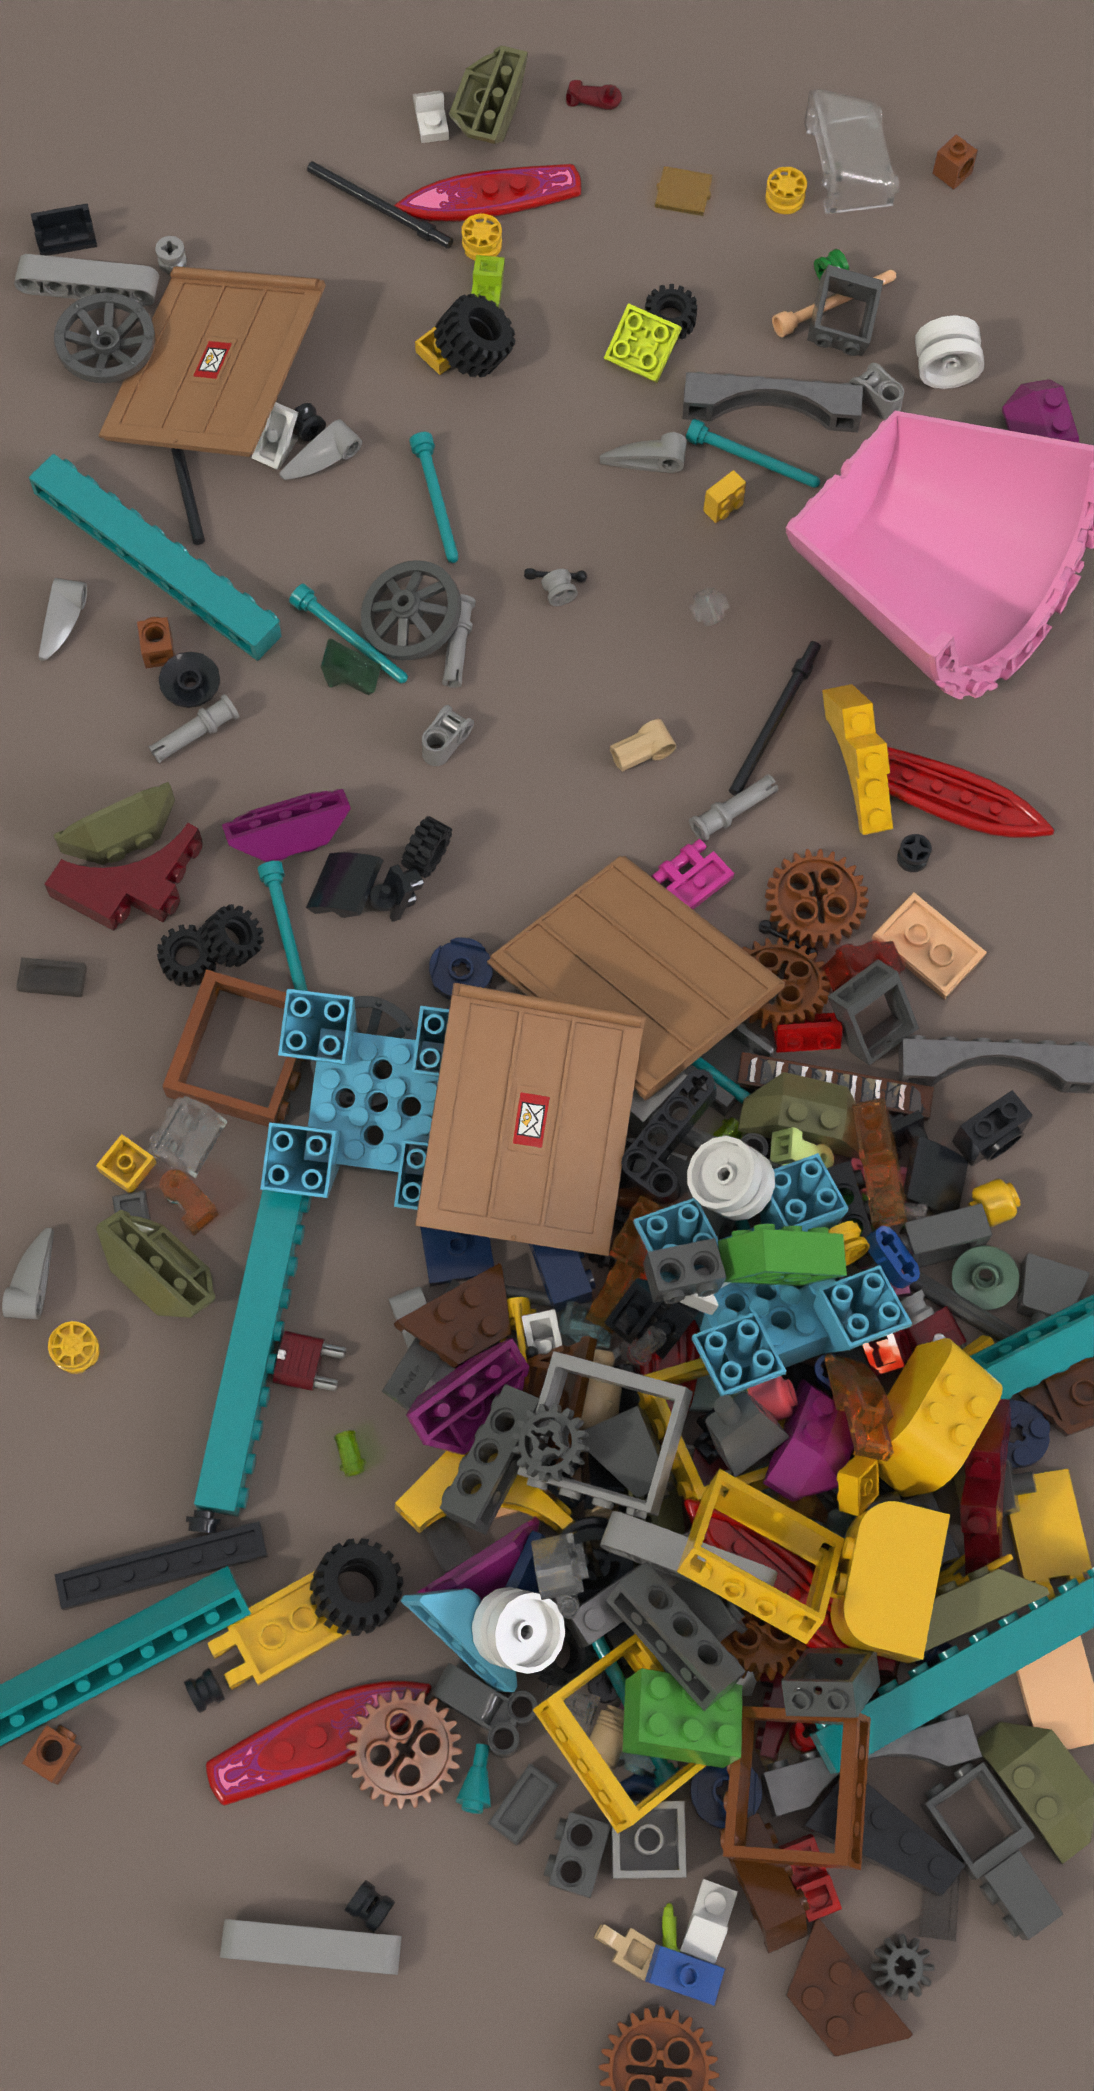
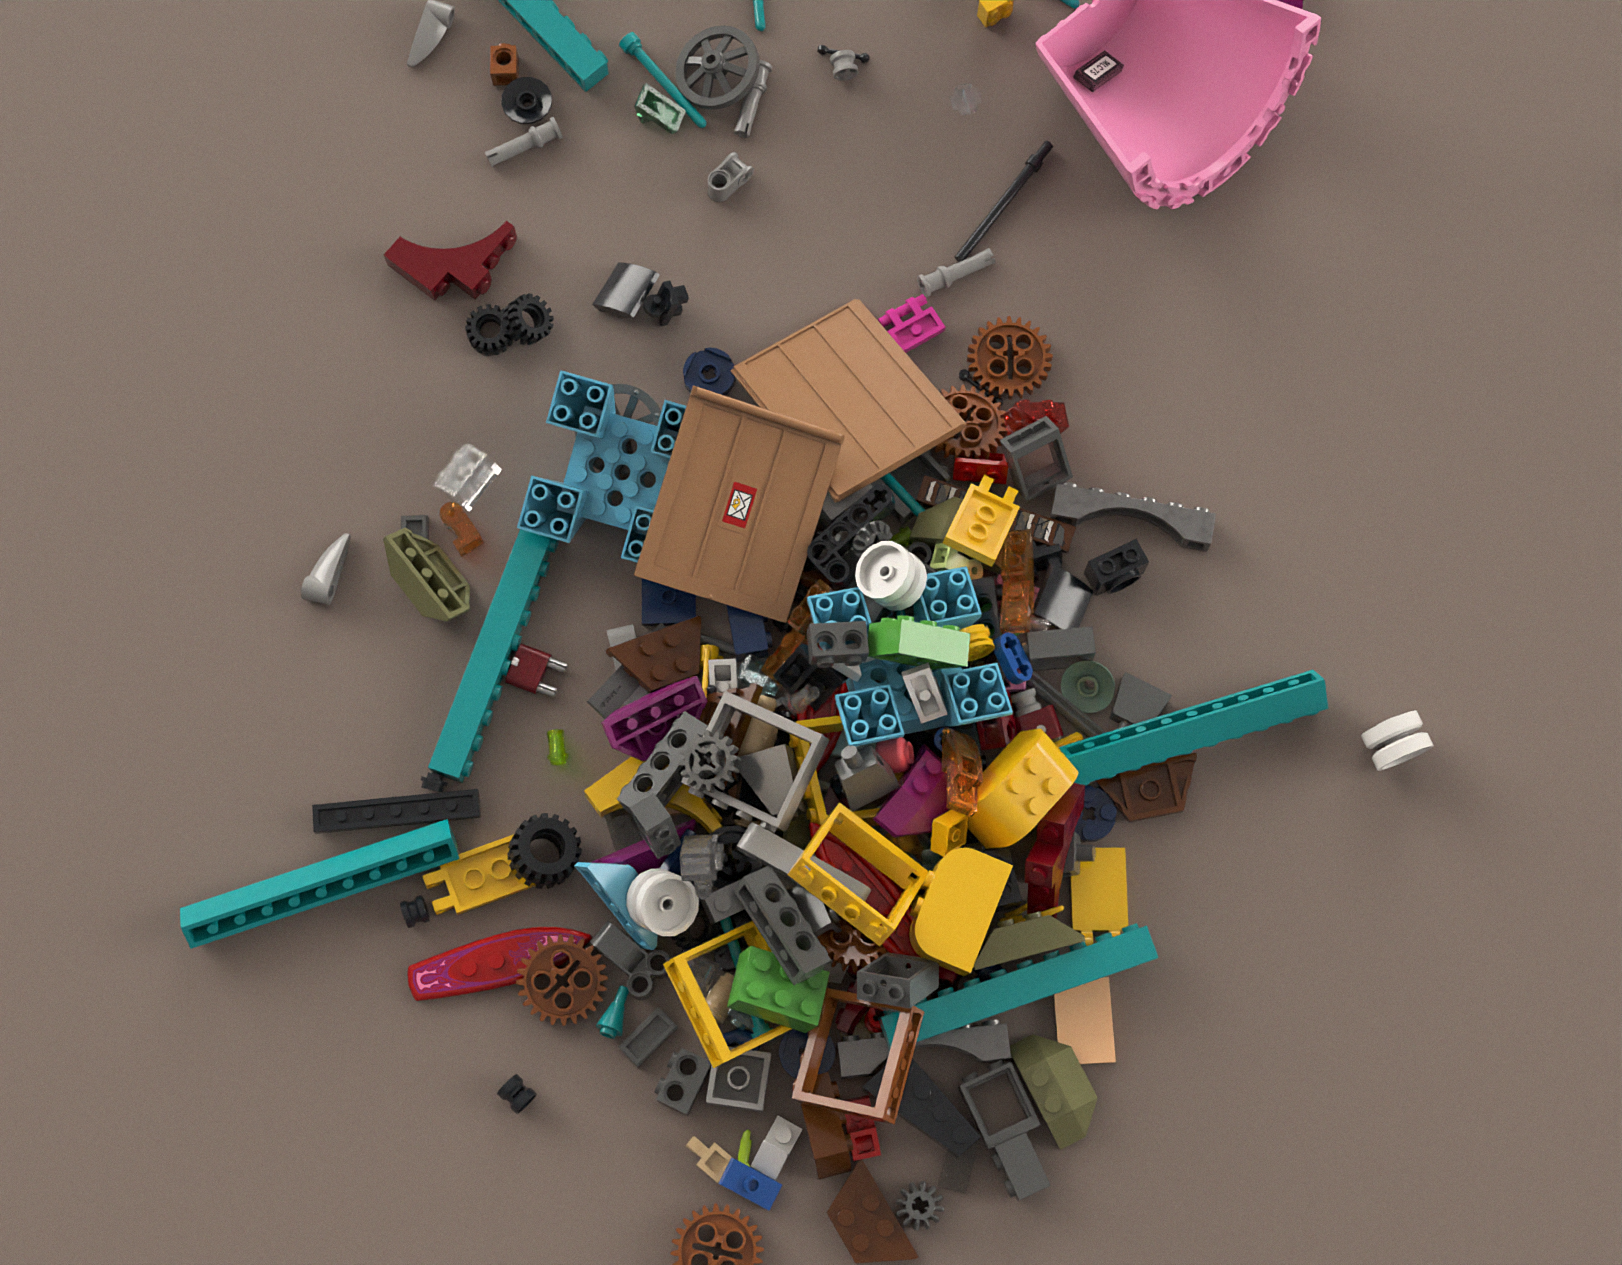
camera: 10 degrees right, 5 degrees up
clear smoke plate [16,957,87,997] -> none
dark orange brick [22,1724,82,1785] -> none
yellow wheel [48,1321,100,1374] -> none
olive wedge [53,782,175,865] -> none
yellow piece [96,1134,157,1193] -> none
dark orange window [162,969,307,1127] -> none
light grey beam [220,1919,402,1975] -> none
magenta wedge [222,789,351,862] -> none
teal piece [257,861,308,991] -> none
black tyre [401,816,452,878] -> none
tan piece [610,719,677,772] -> none
yellow arch [822,684,893,835] -> none
light nougat tile [872,892,987,1000] -> none
red piece [887,747,1054,838] -> none
black wheel [897,834,932,872] -> none
yellow head [968,1178,1021,1227] -> none
none -> dark grey brick [630,793,681,859]
none -> dark grey gear [853,521,893,558]
none -> white slope [902,663,948,724]
none -> yellow tile [943,475,1020,567]
none -> tile [1073,50,1124,92]

